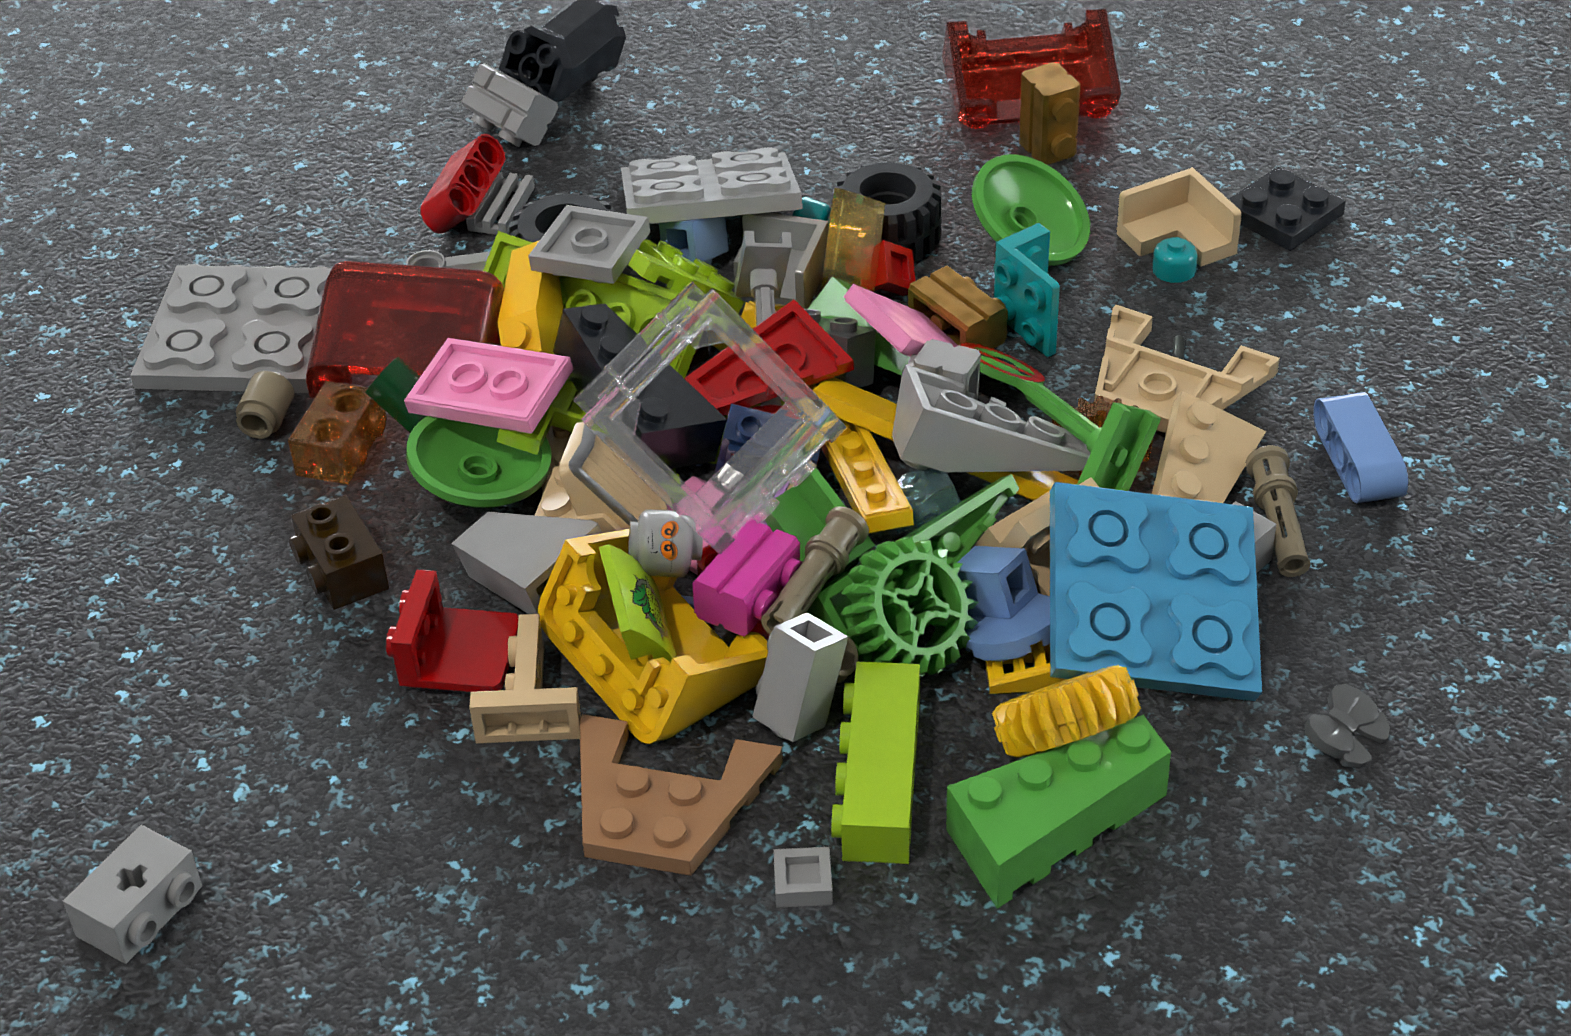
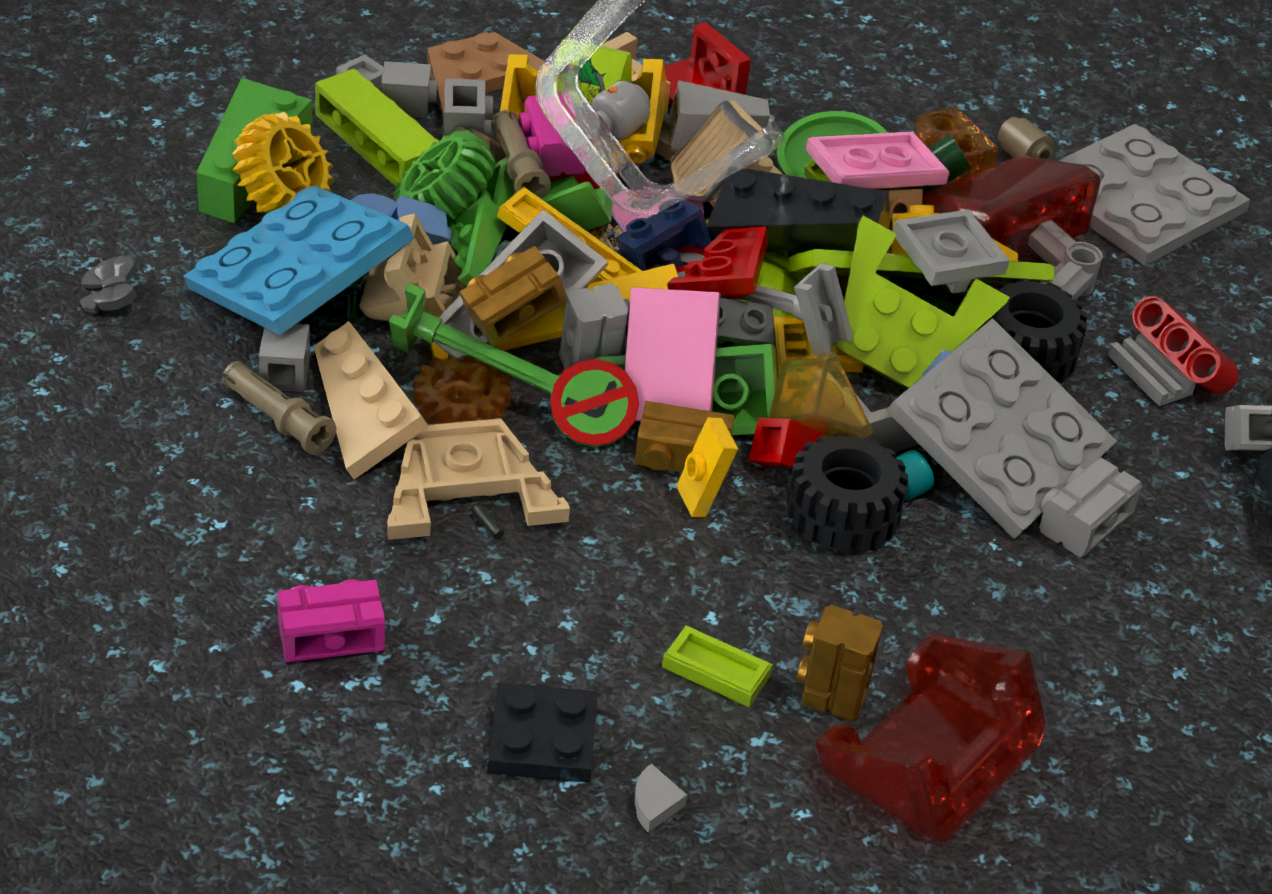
camera: 130 degrees right, 0 degrees up
dark brown brick [289,495,389,610] -> none
bright green dish [972,154,1090,266] -> none
teal bracket [994,223,1060,357] -> none
tan panel [1117,167,1241,267] -> none
teal piece [1152,237,1198,283] -> none
medium blue beam [1314,392,1408,503] -> none
none -> dark pink brick [277,579,385,663]
none -> light grey brick [381,61,438,118]
none -> pearl gold brick [459,245,568,347]
none -> light grey tile [635,763,687,833]
none -> lime tile [662,625,773,707]
none -> yellow plate [676,417,738,517]
none -> light grey brick [1039,457,1142,558]

